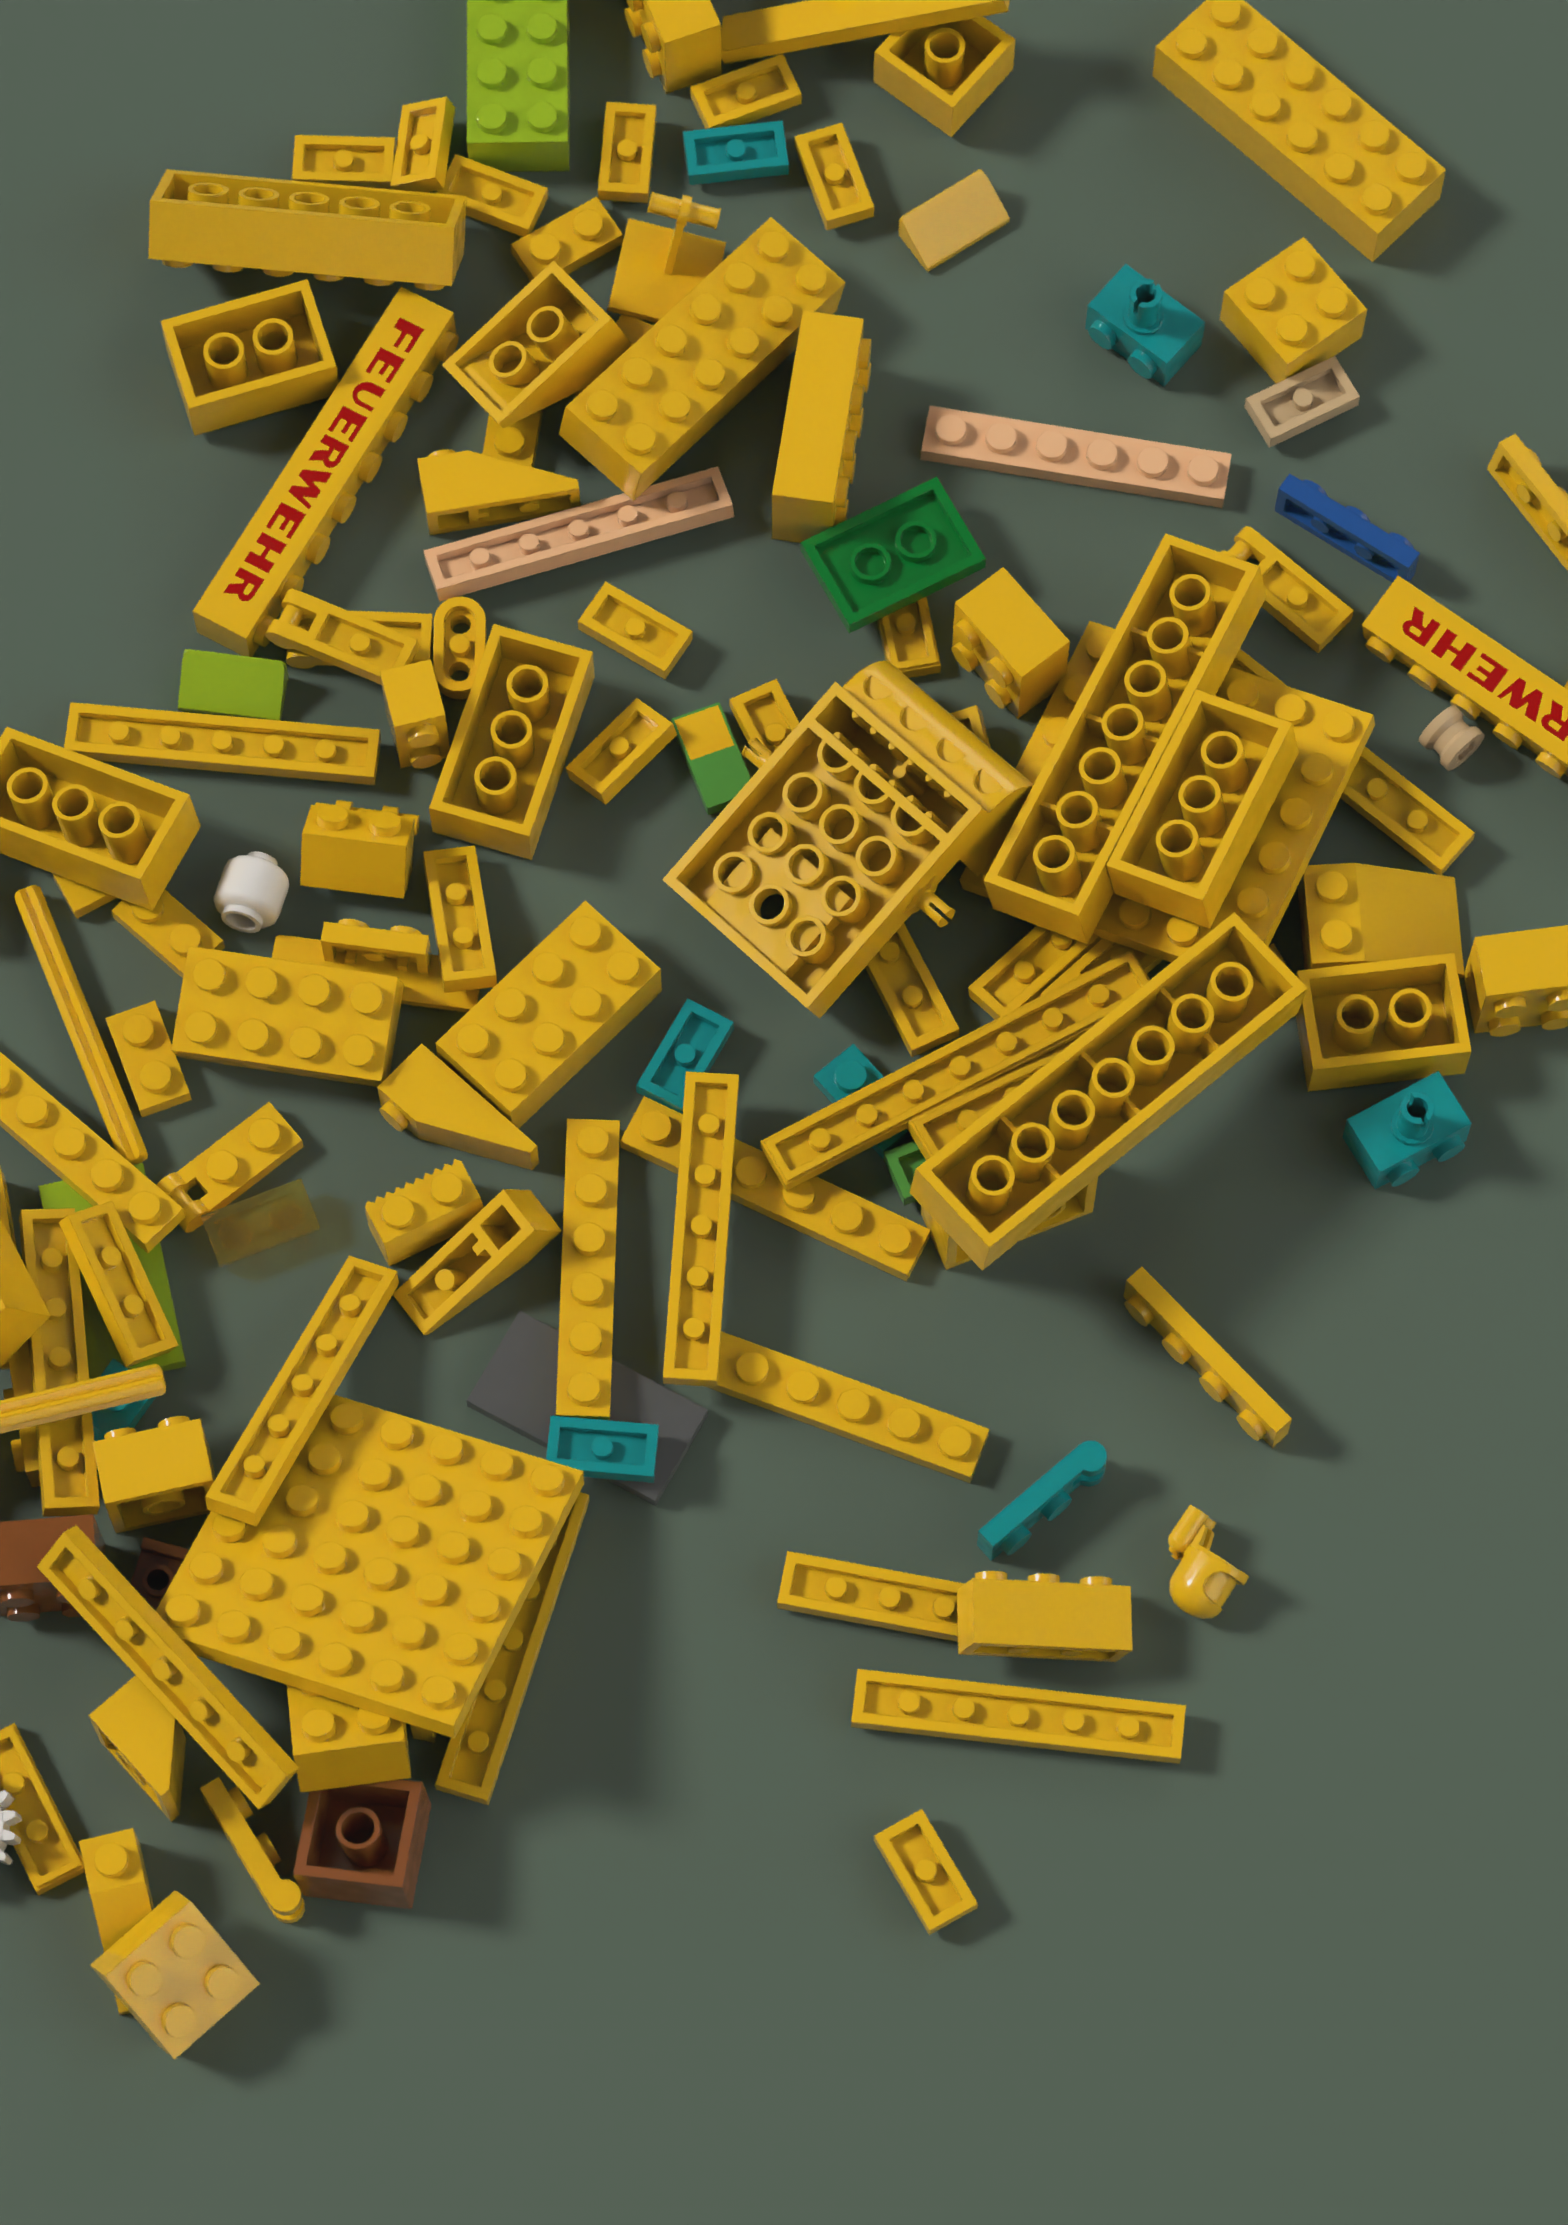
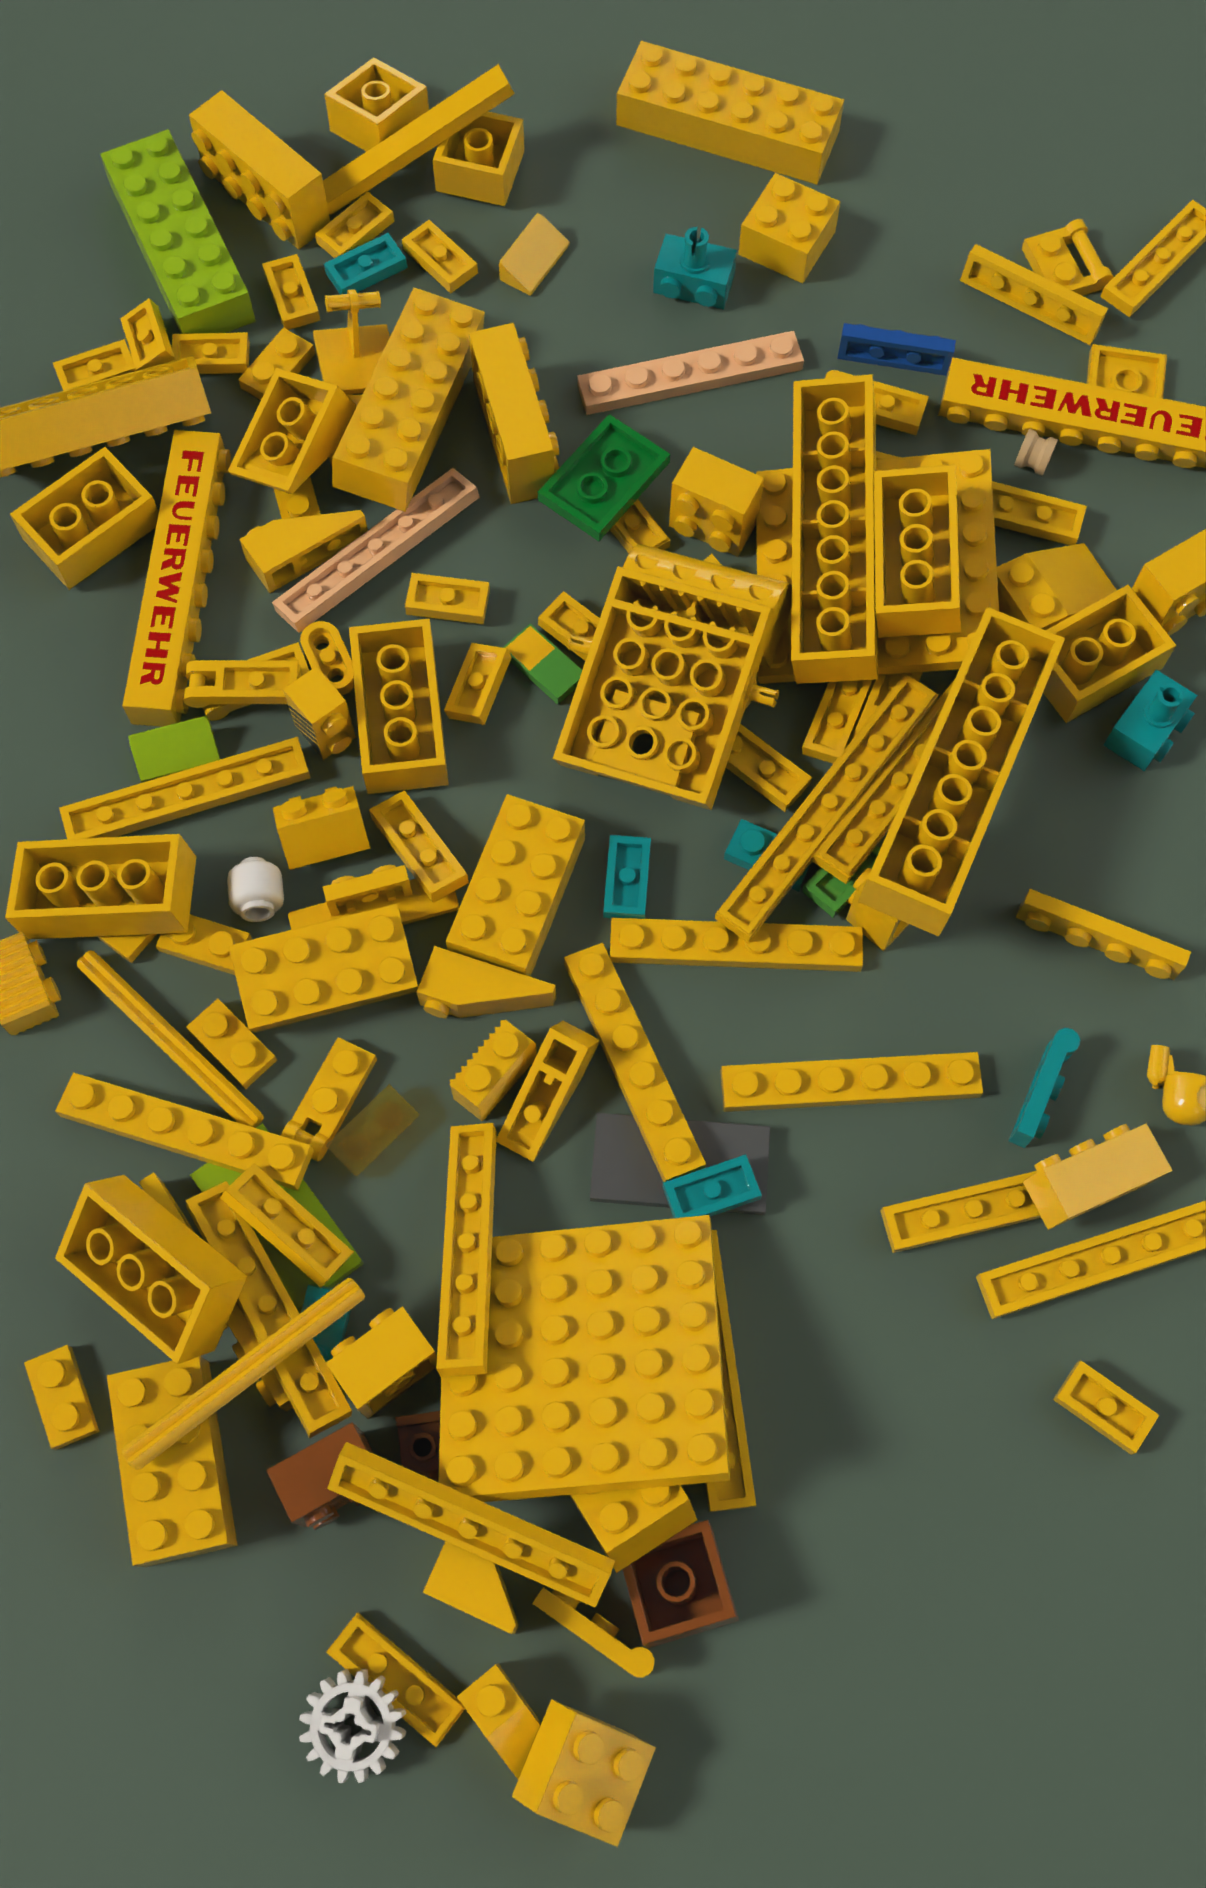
camera: 25 degrees left, 0 degrees up
yellow plate [663,1071,739,1387] -> none
tan plate [1245,356,1360,448] -> none

